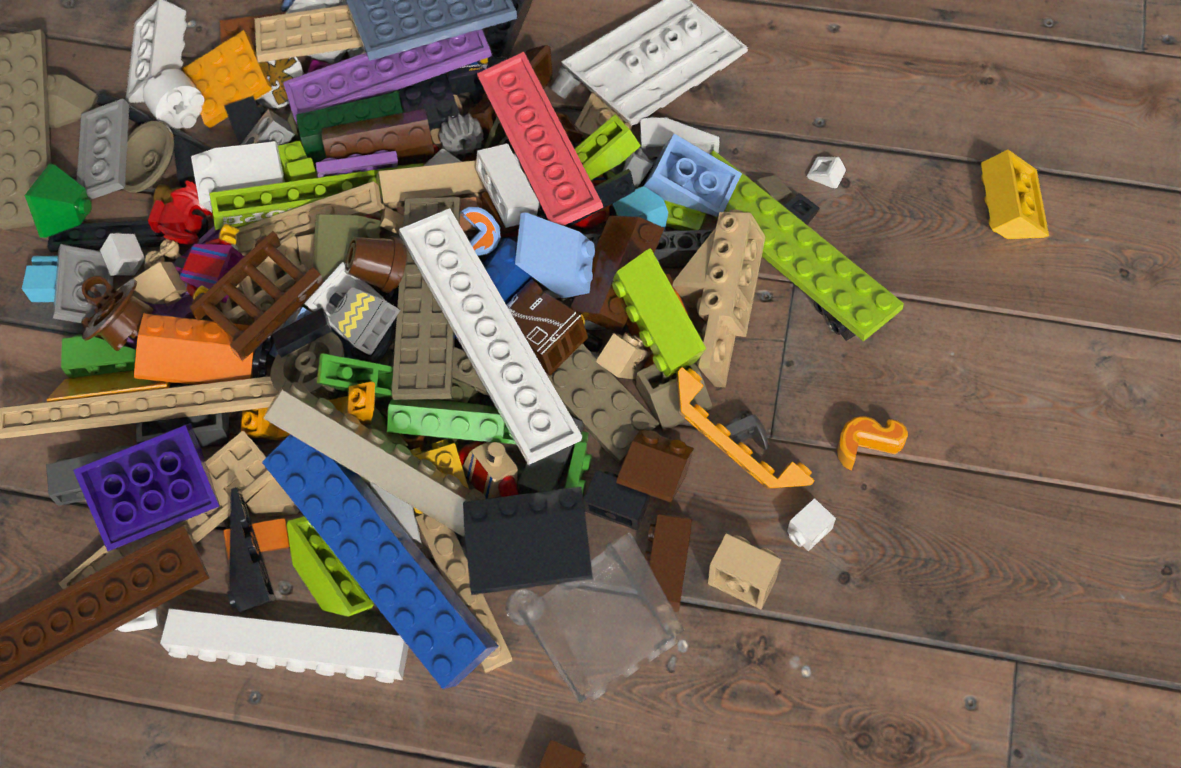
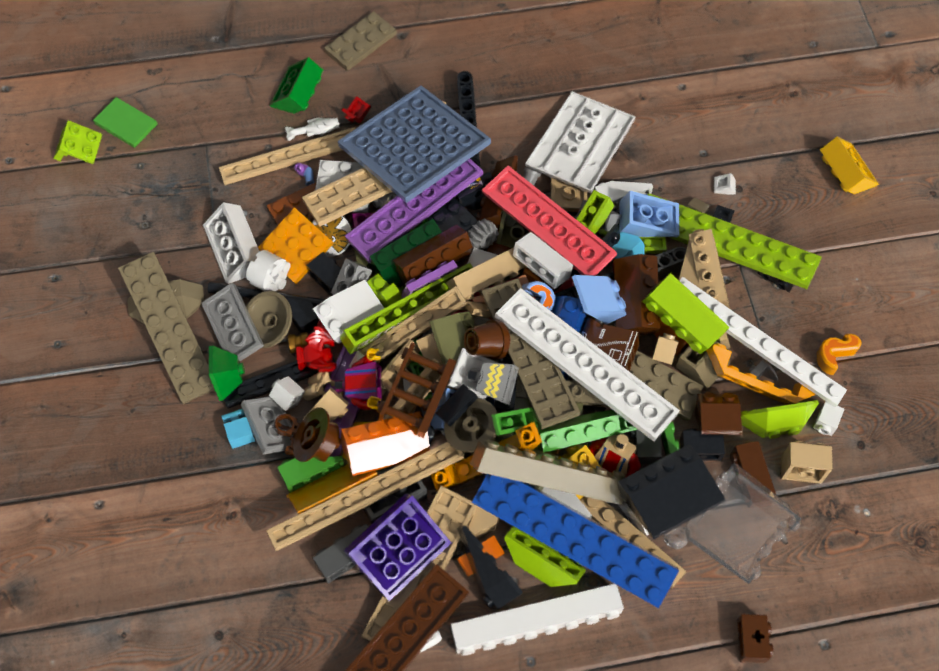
camera: 25 degrees left, 0 degrees up
none -> white plate [680,277,847,407]
none -> lime wedge [741,400,819,439]

